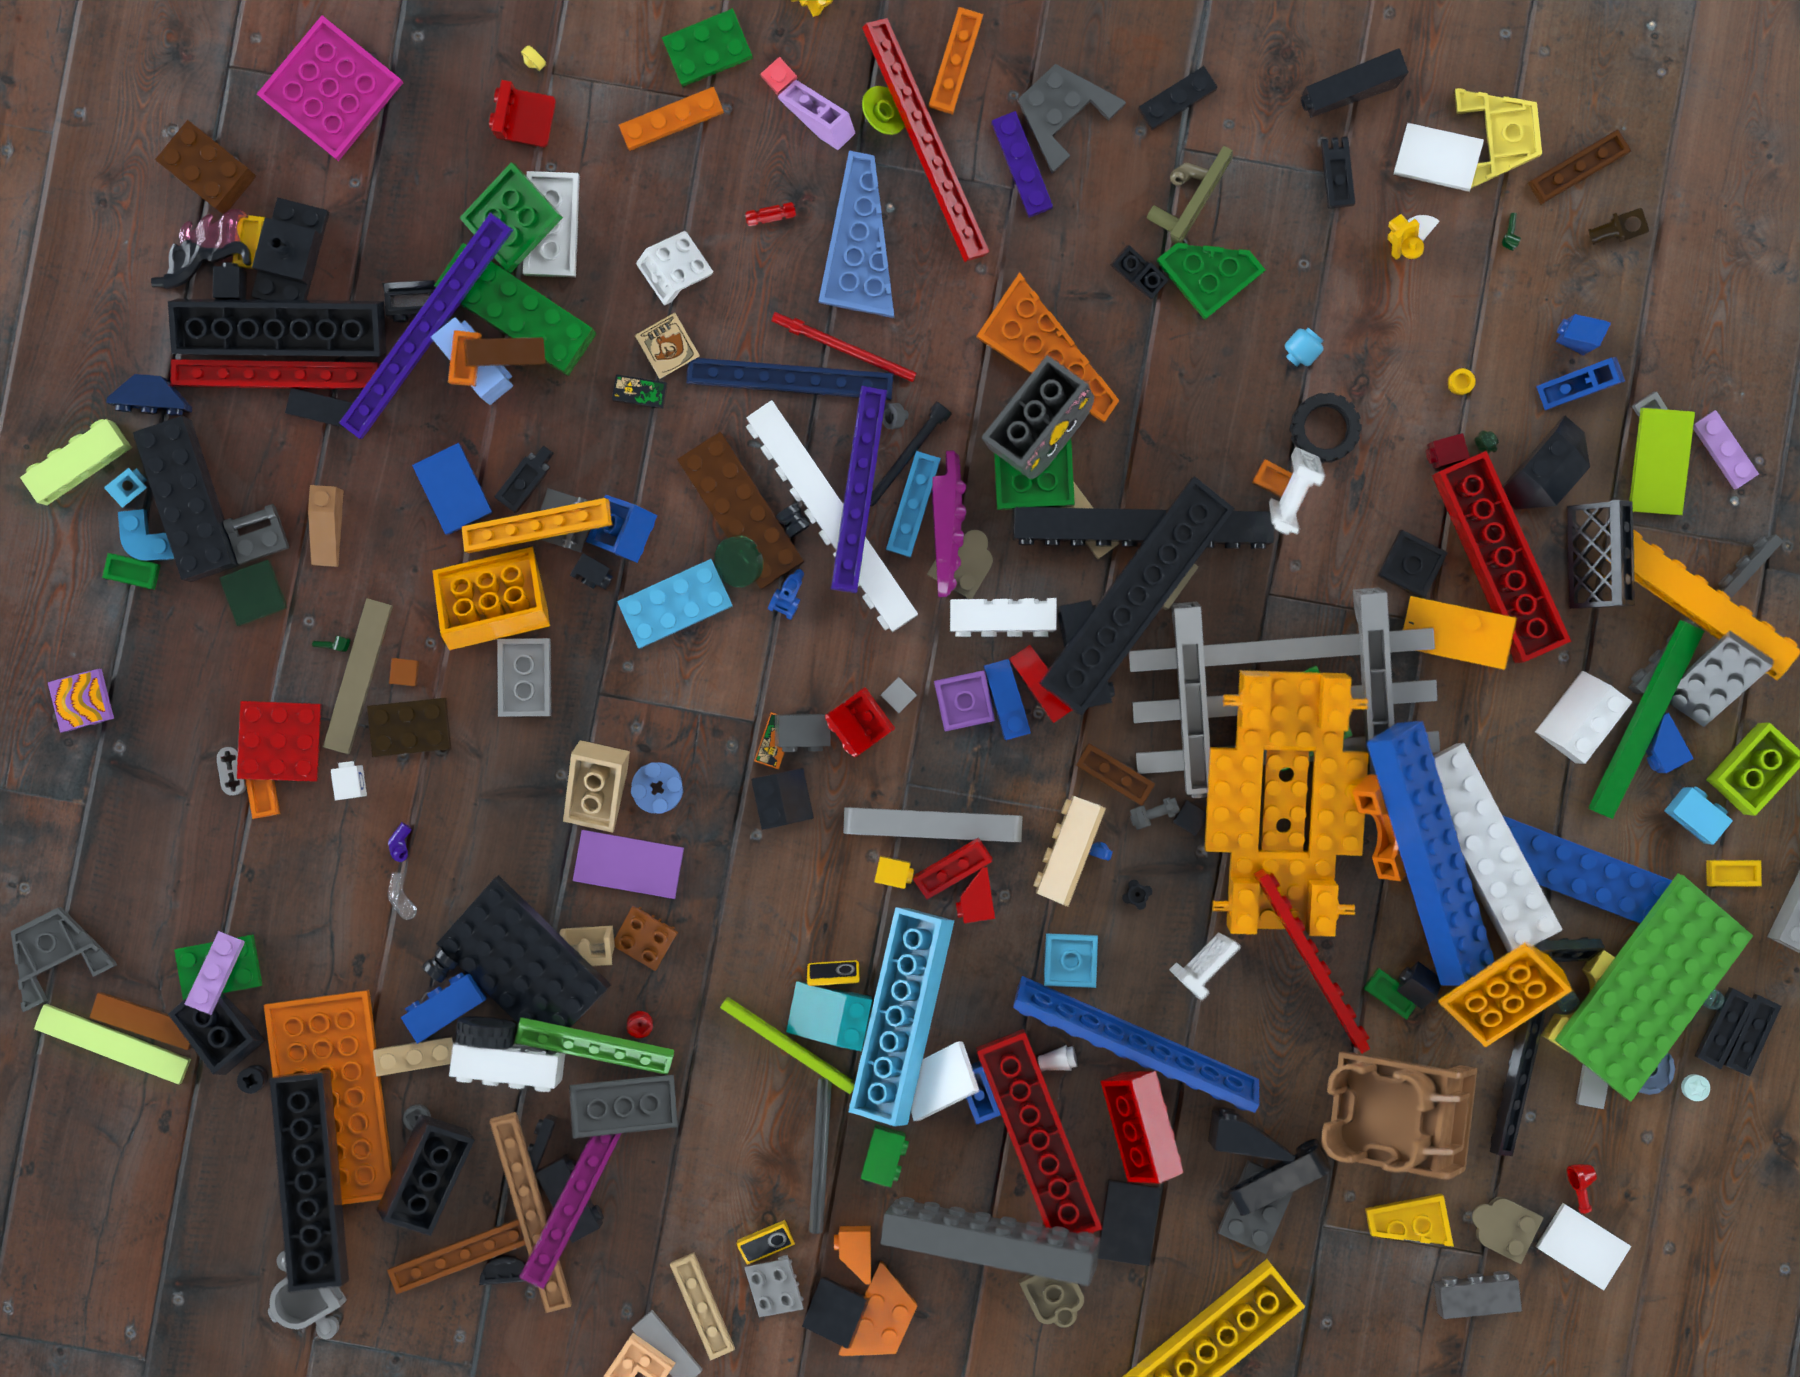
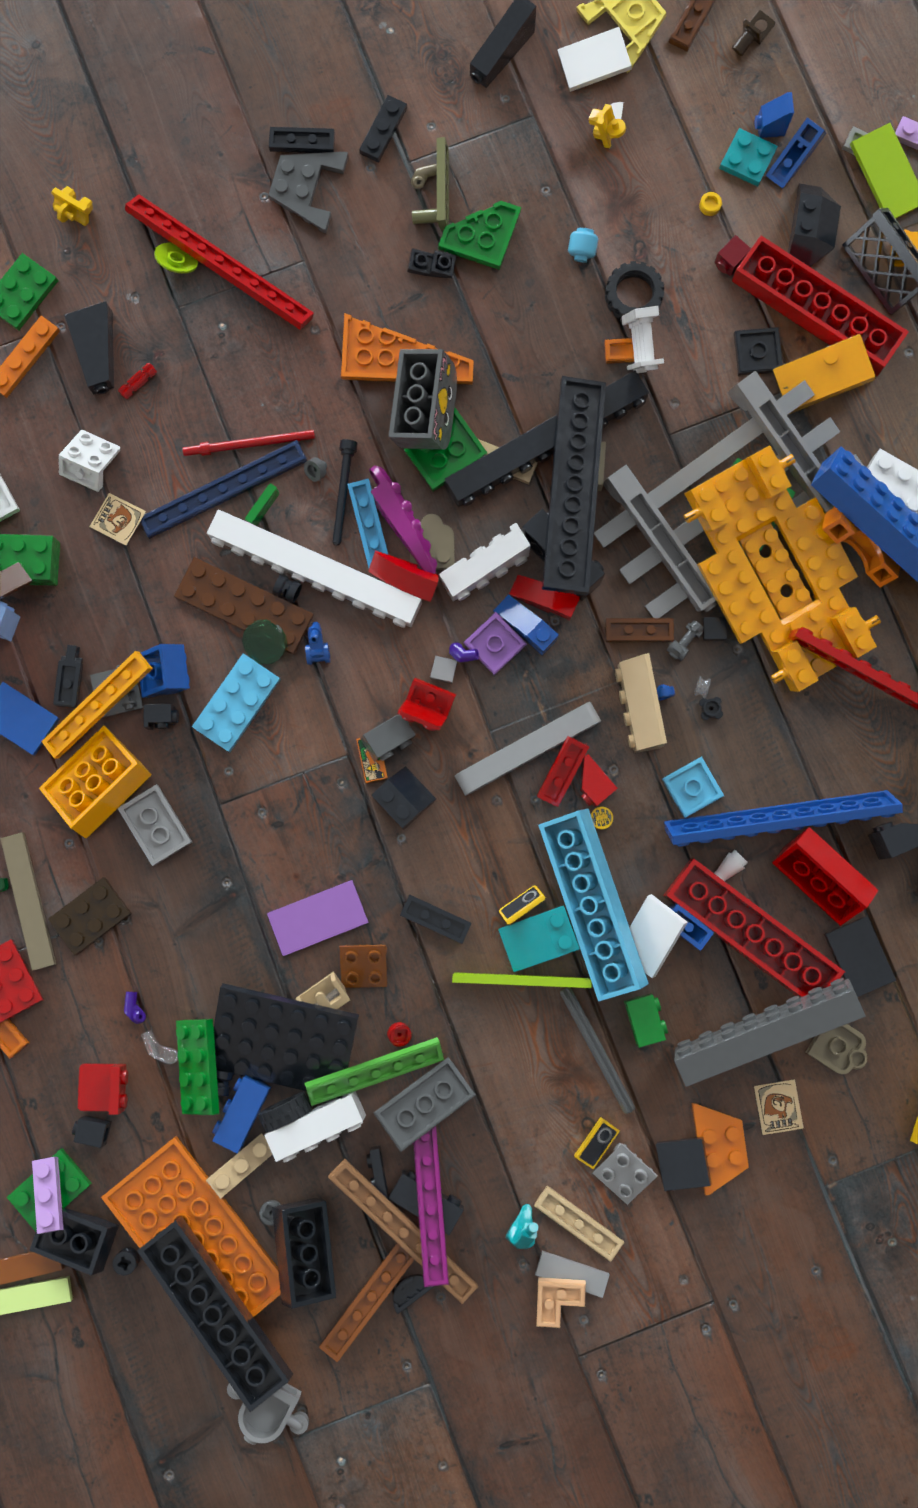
camera: 25 degrees left, 5 degrees down
white brick [331,761,367,800] -> none
dark orange tile [389,658,419,686] -> none
tan slope [563,740,630,833] -> none
tile [612,374,668,409] -> none
medium blue plate [631,763,683,814] -> none
coral plate [761,57,797,95] -> none
lavender slope [778,79,855,150] -> none
medium blue wing [819,151,894,318] -> none
dark purple tile [831,386,887,593] -> none
orange slope [834,1226,871,1284] -> none
yellow brick [874,855,914,889] -> none
orange plate [929,7,983,115] -> none
dark purple plate [991,111,1053,217] -> none
white fence [1170,933,1240,1000] -> none
black hinge [1321,136,1356,209] -> none
clear green plate [1474,430,1499,454] -> none
dark green hand [1501,213,1521,251] -> none
none -> black slope [64,301,114,395]
none -> black brick [72,1116,112,1148]
none -> red bracket [78,1063,129,1115]
none -> green plate [176,1019,220,1115]
none -> green tile [245,483,280,526]
none -> black plate [269,127,335,153]
none -> red slope [368,550,439,602]
none -> black plate [400,894,472,944]
none -> dark purple arm [449,643,479,663]
none -> teal animal [506,1204,538,1249]
none -> tile [591,807,613,830]
none -> clear bush [694,676,711,698]
none -> teal plate [719,128,778,187]
none -> tan sticker [754,1080,804,1135]

